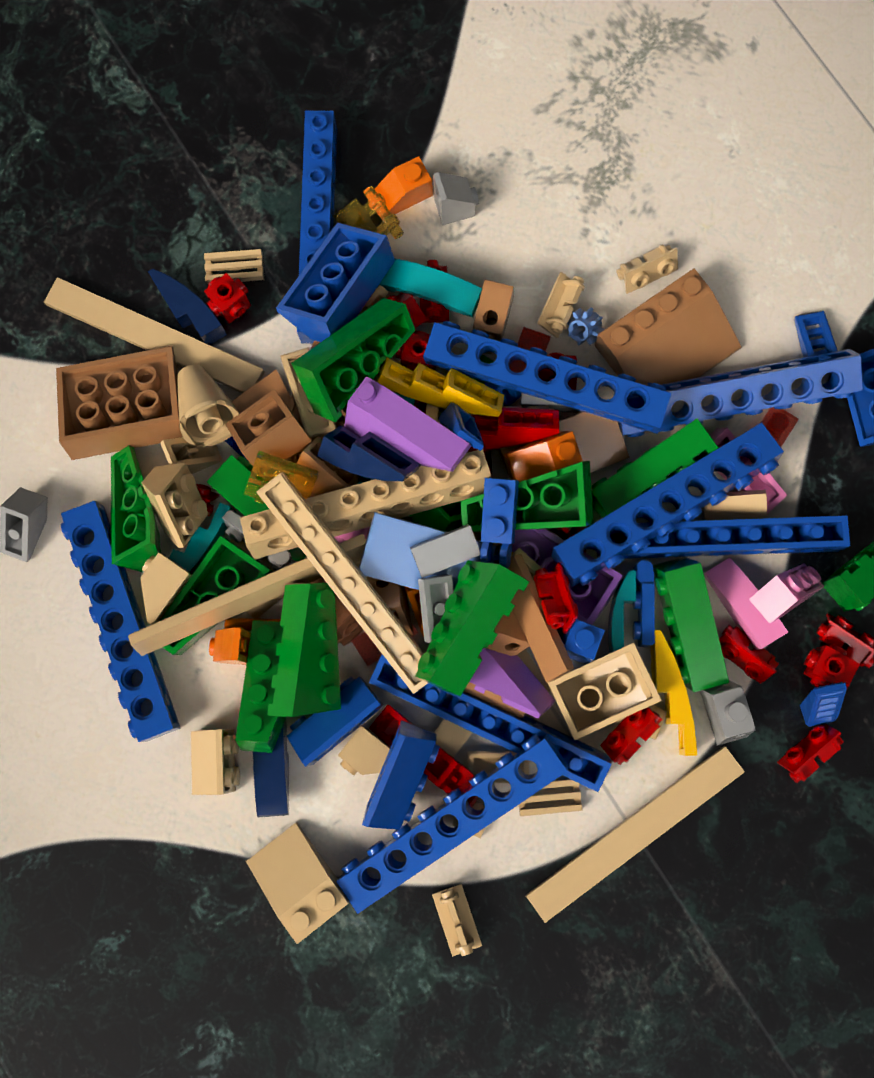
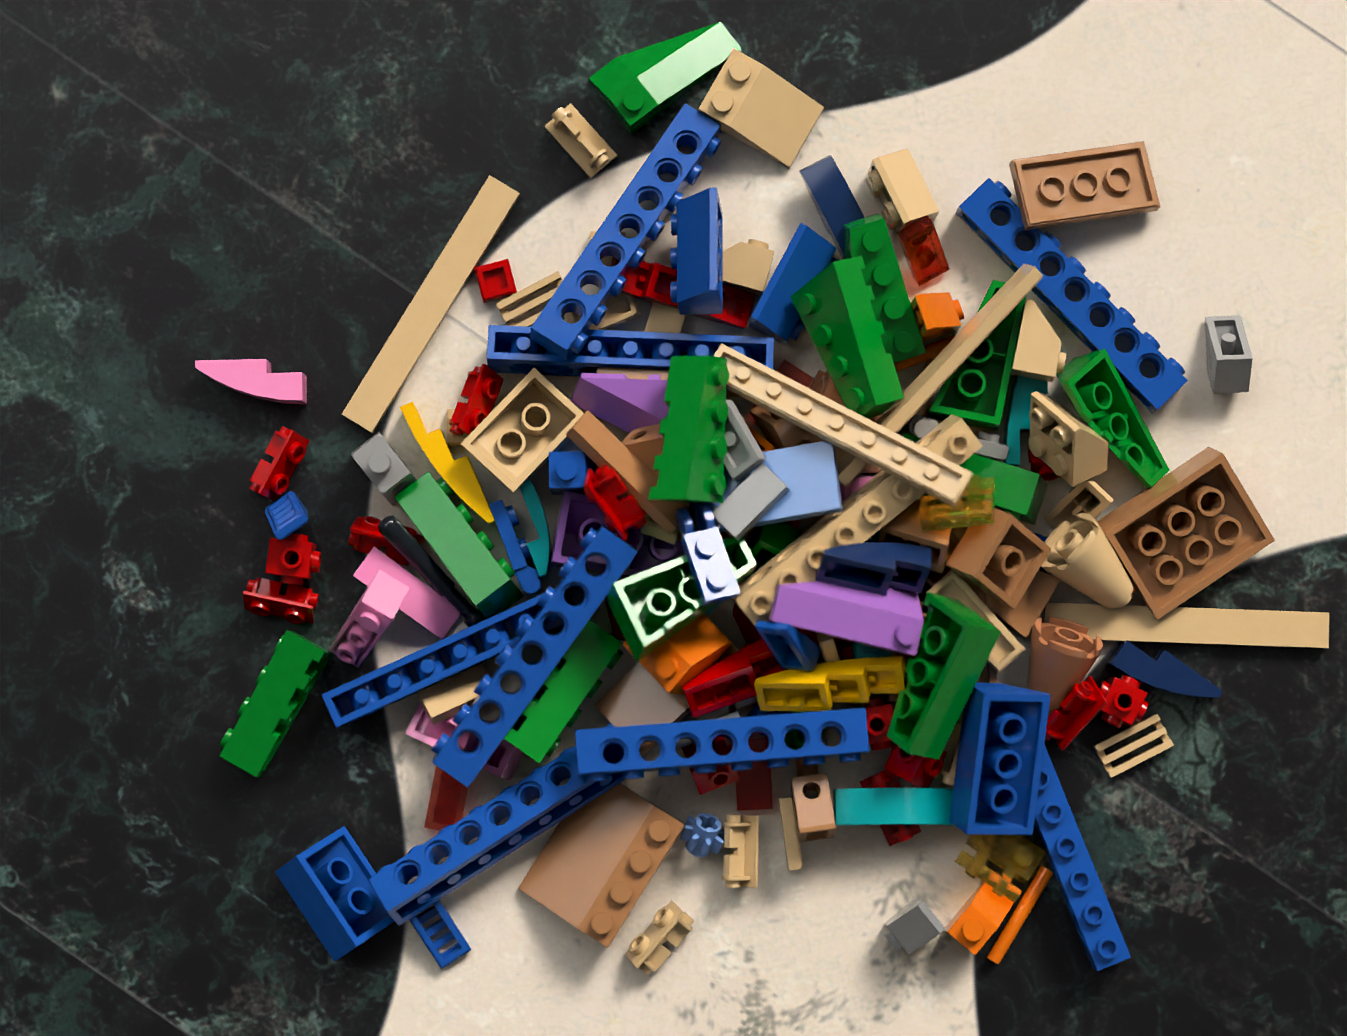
camera: 150 degrees right, 5 degrees up
none -> bright pink slope [195,359,307,404]
none -> black piece [378,515,484,628]
none -> red tile [474,259,517,303]
none -> green wedge [588,22,742,134]
none -> tan tile [778,797,803,871]
none -> clear red plate [896,215,950,287]
none -> orange bar [987,865,1053,965]
none -> medium nougat tile [1009,141,1161,230]
none -> nougat cone [1026,617,1103,717]
none -> red hinge [1045,676,1108,751]

